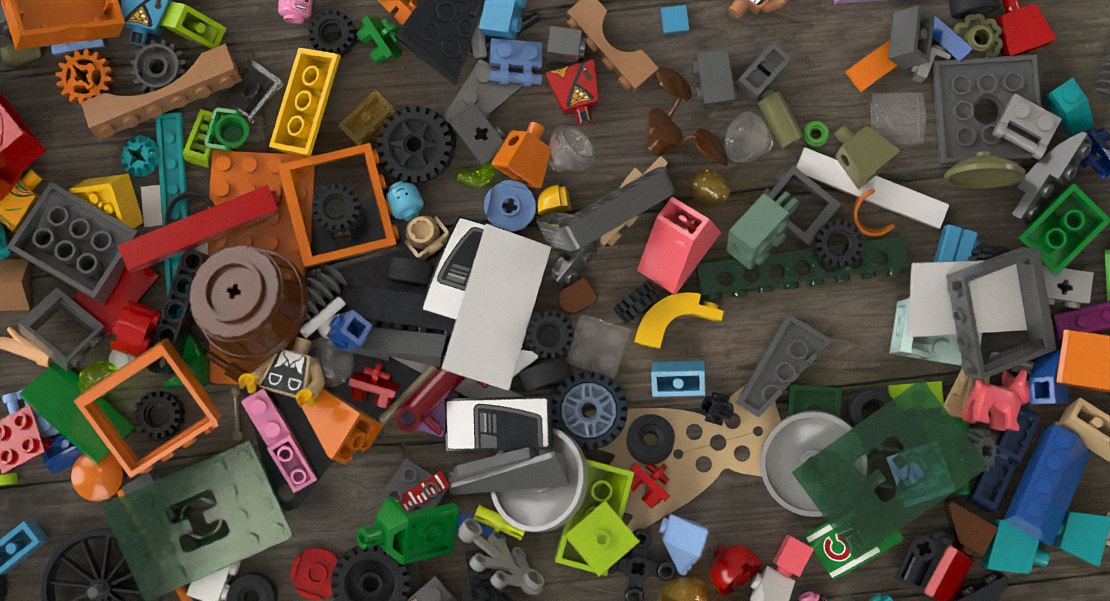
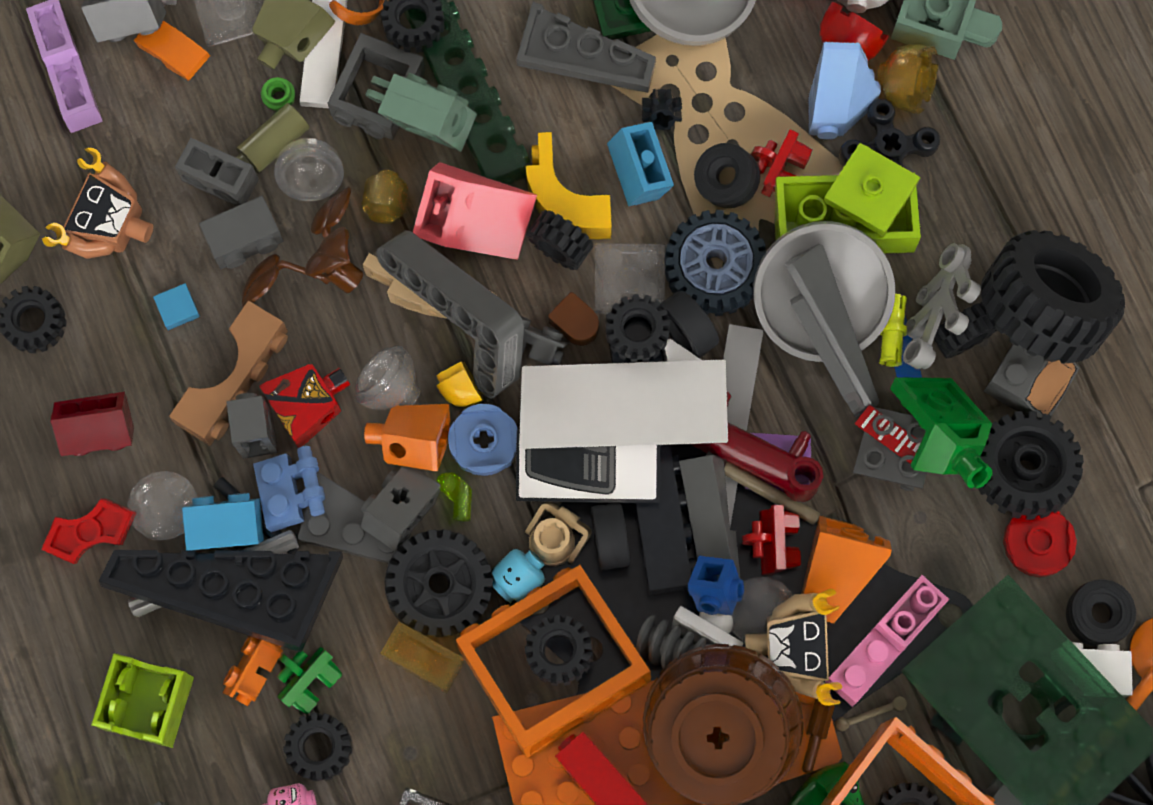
camera: 110 degrees left, 10 degrees down
yellow slope [269,48,341,158] -> none
slope [444,396,553,451] -> none

